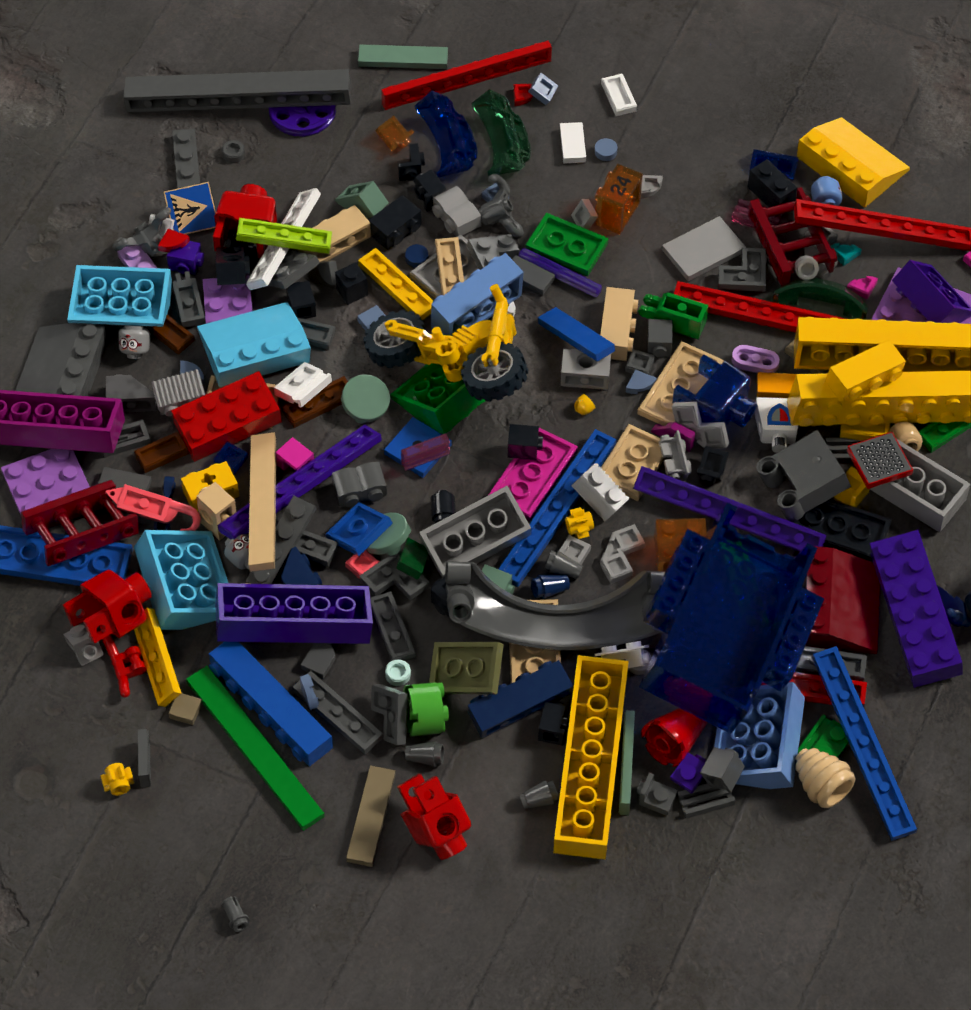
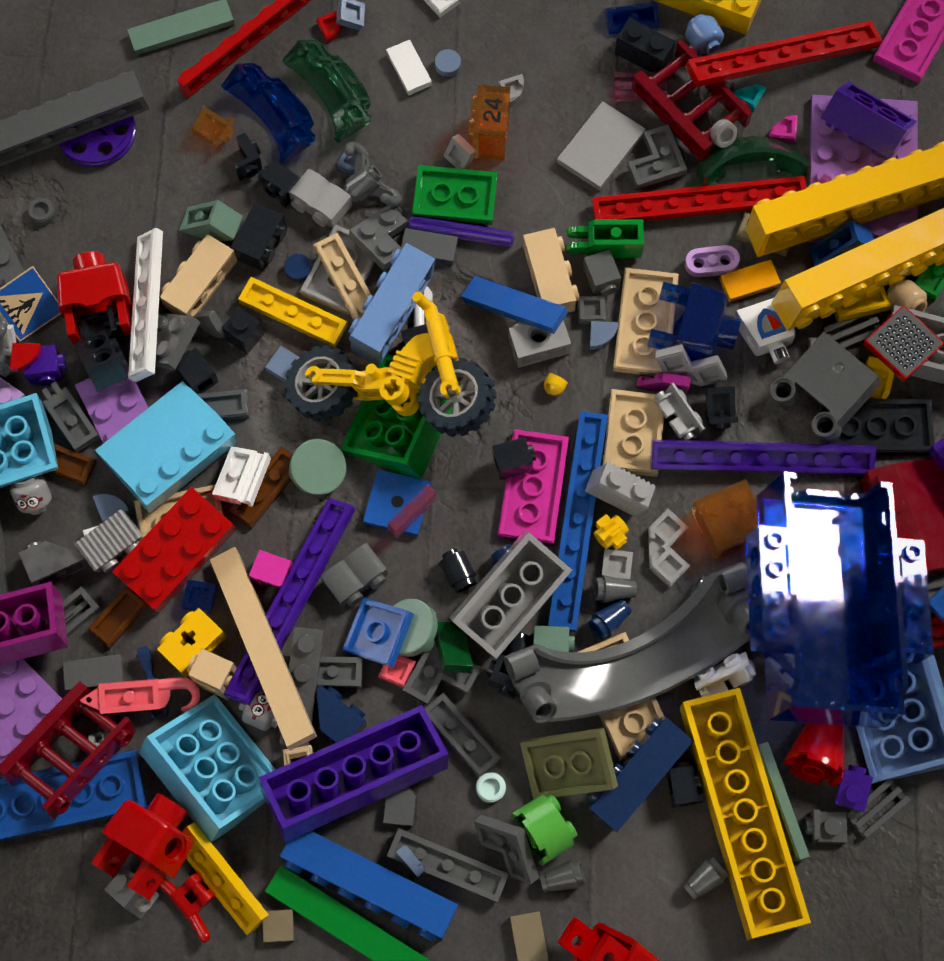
camera: 20 degrees left, 15 degrees up
lime tile [236,218,332,254] -> none
dark grey brick [700,747,745,792] -> none
yellow brick [825,340,906,403] -> none

